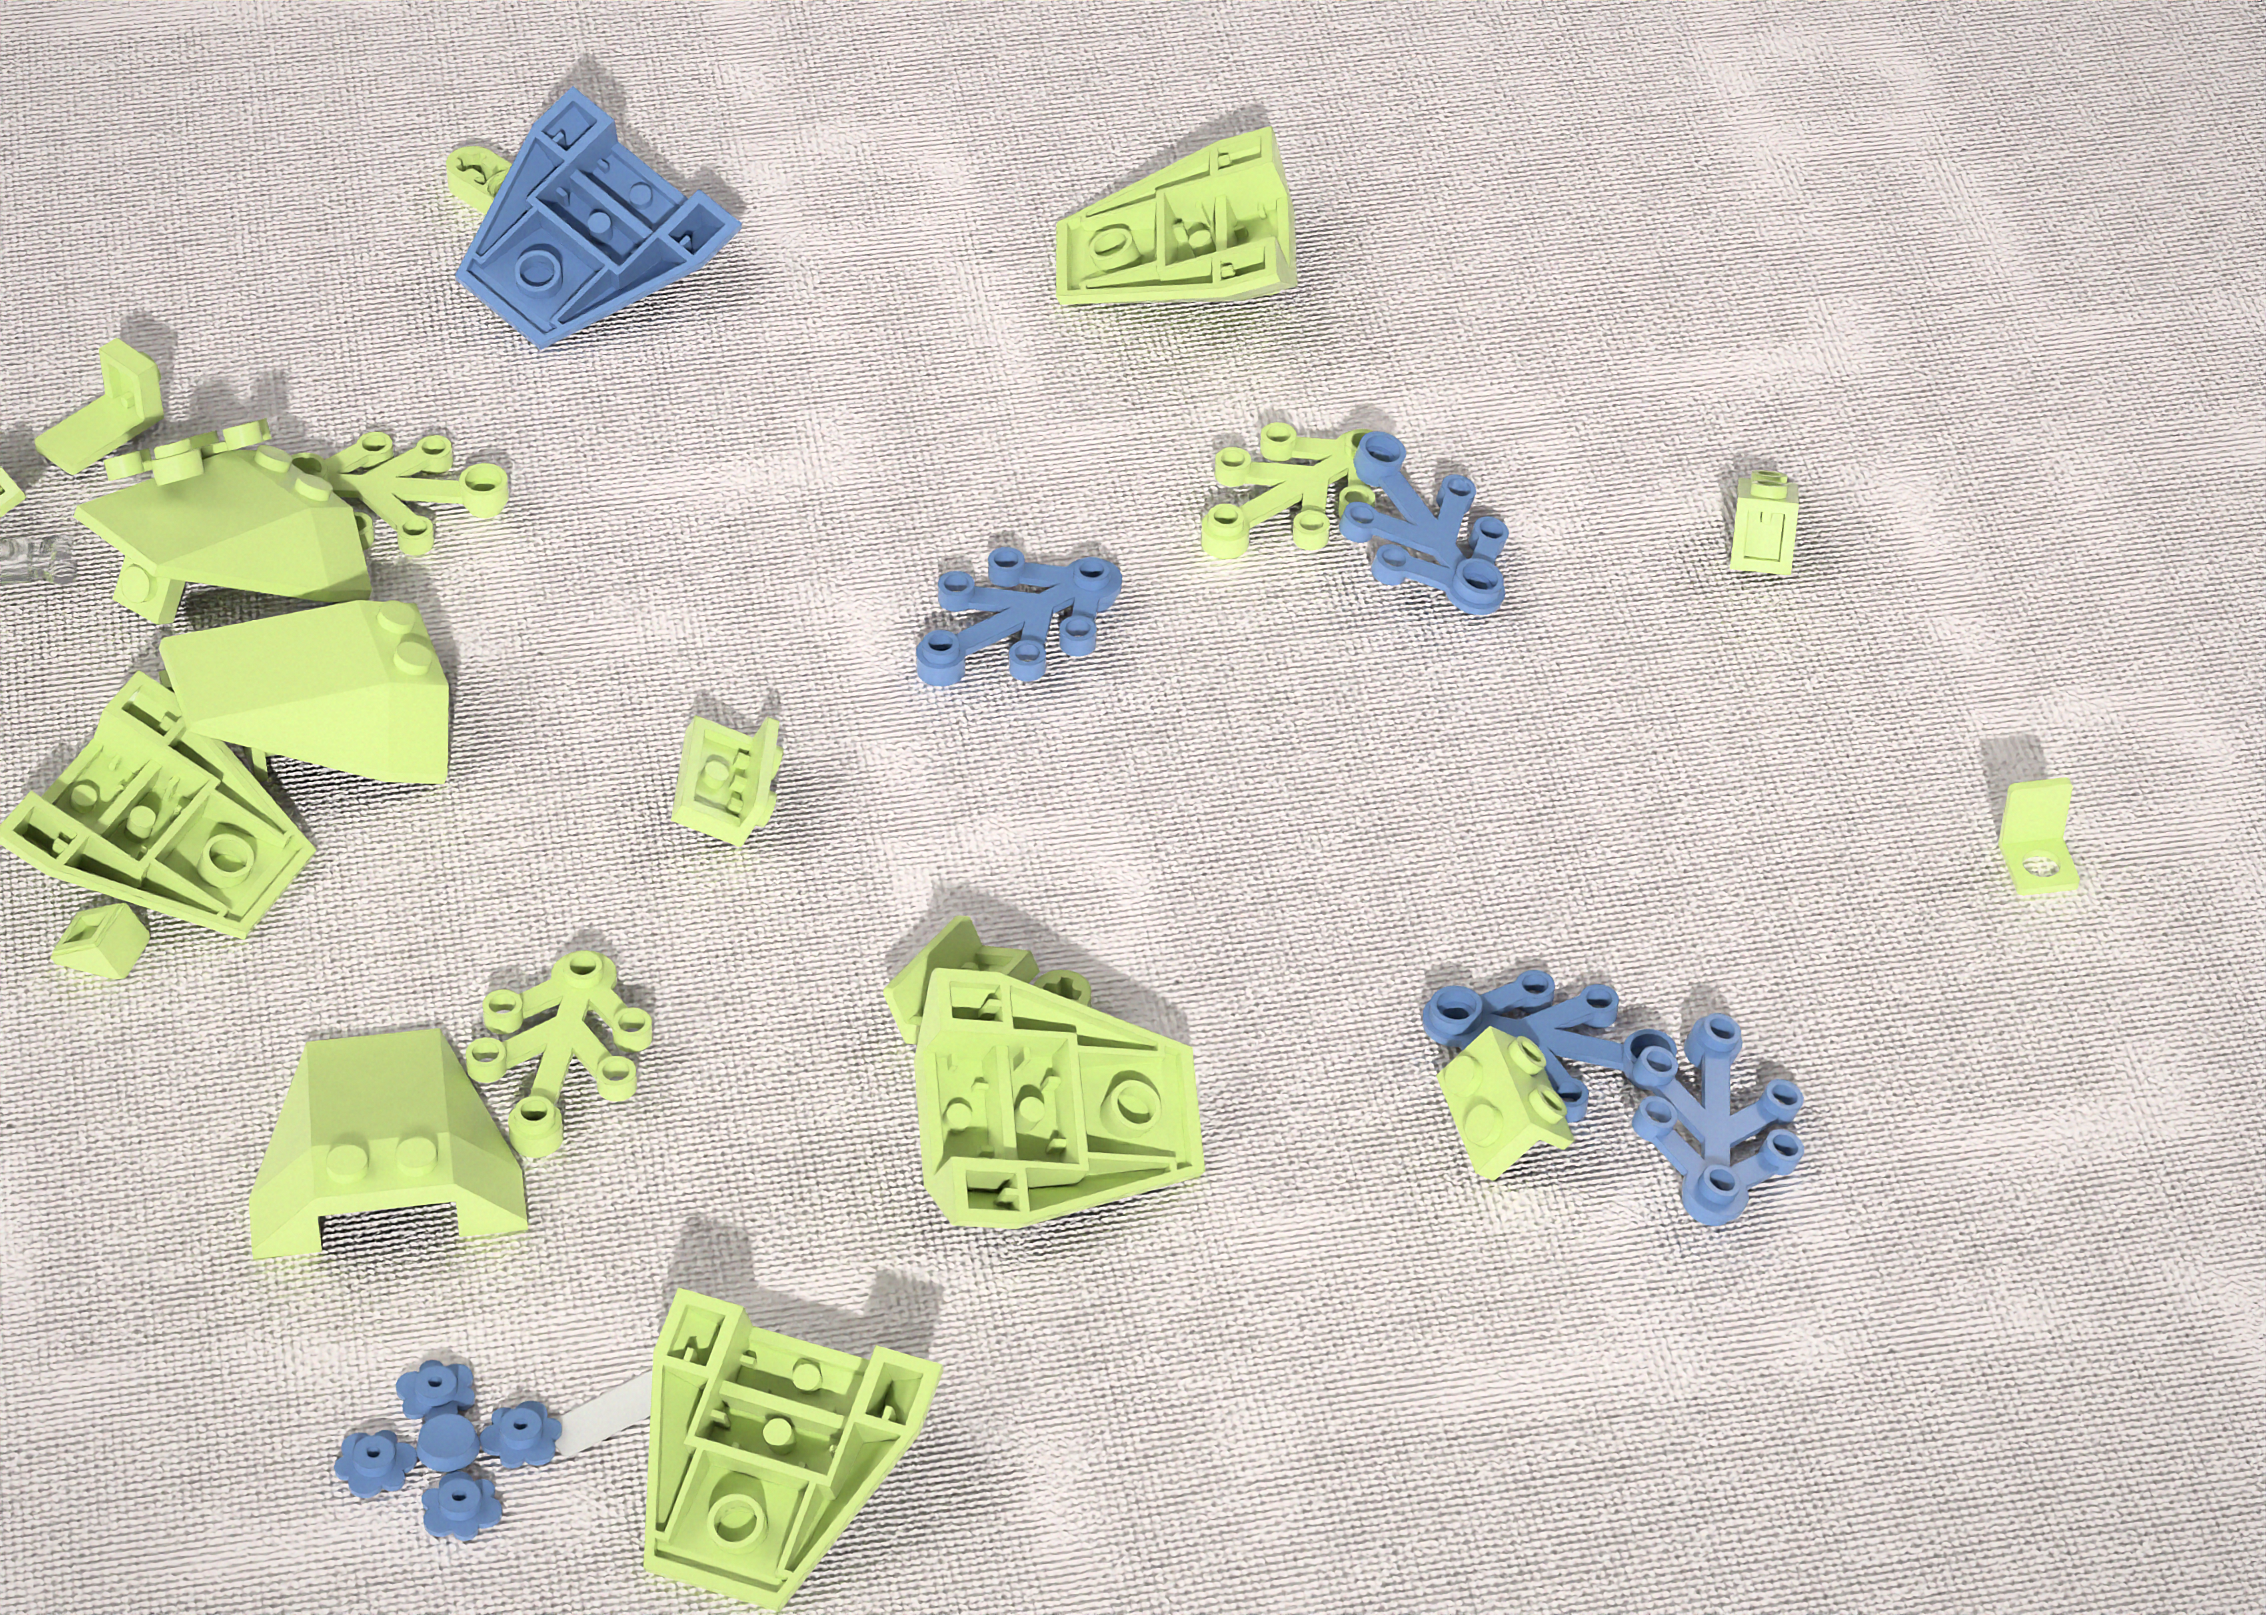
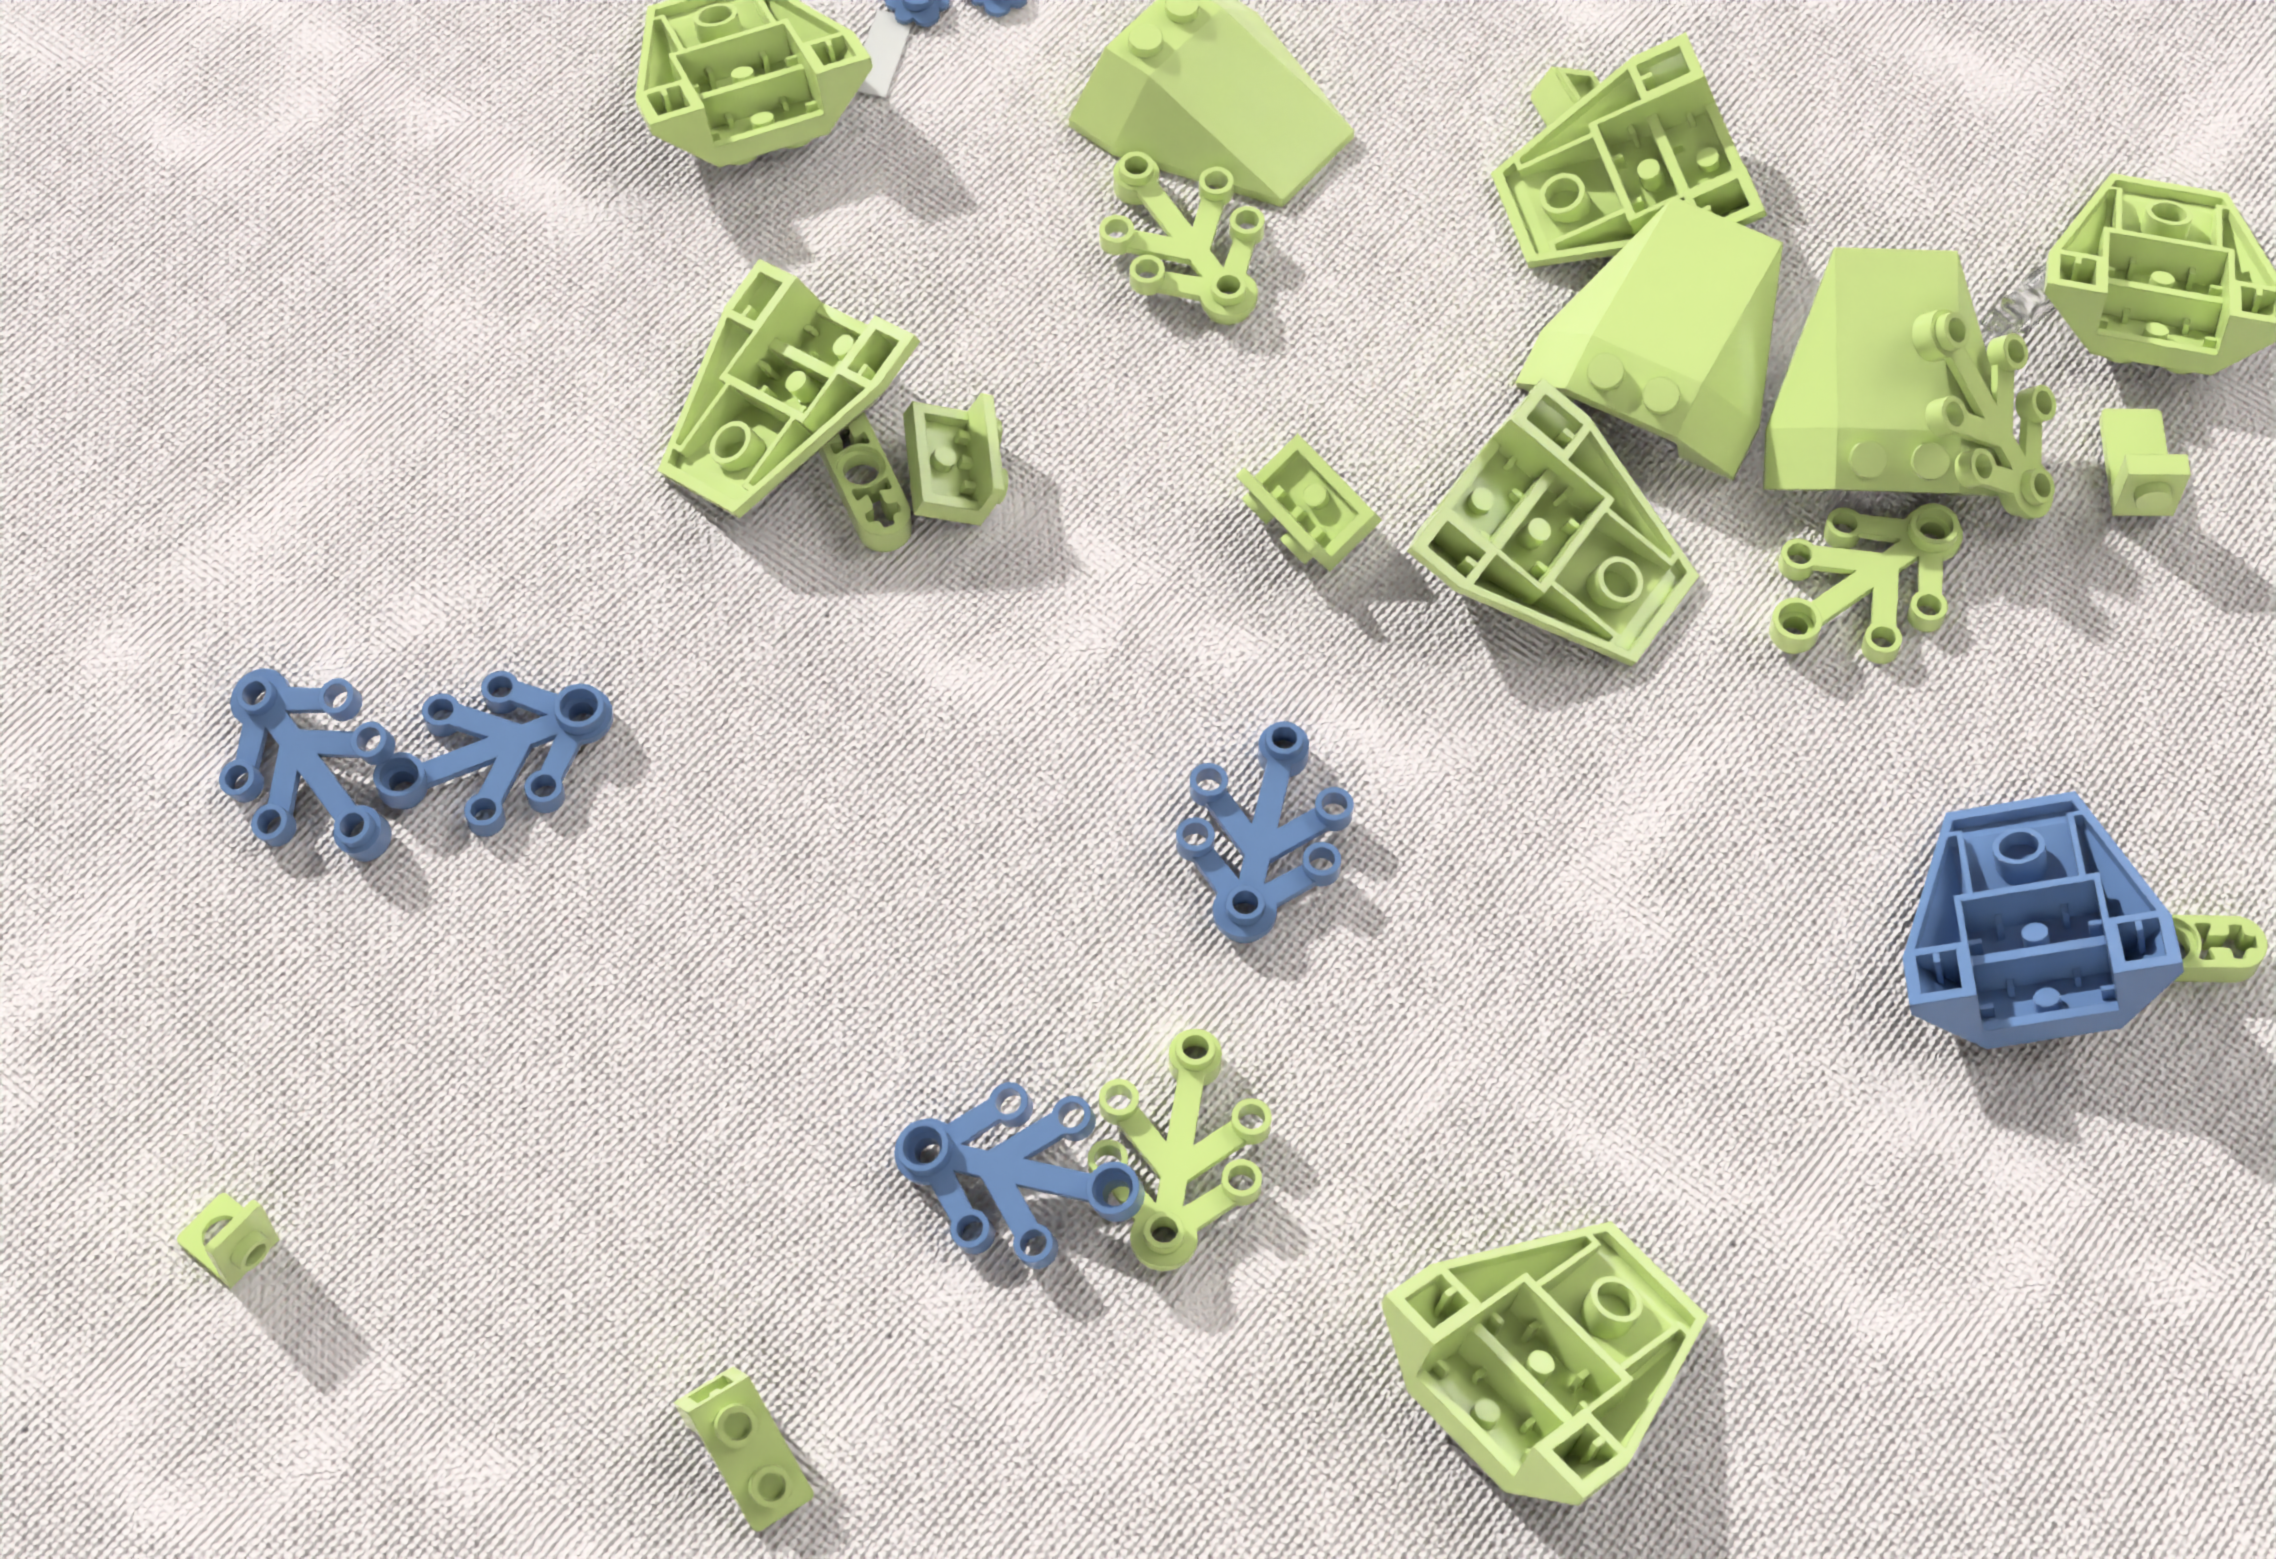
camera: 140 degrees right, 15 degrees up
yellowish green bracket [1436,1026,1574,1181] -> none
none -> yellowish green wedge [1407,378,1699,666]

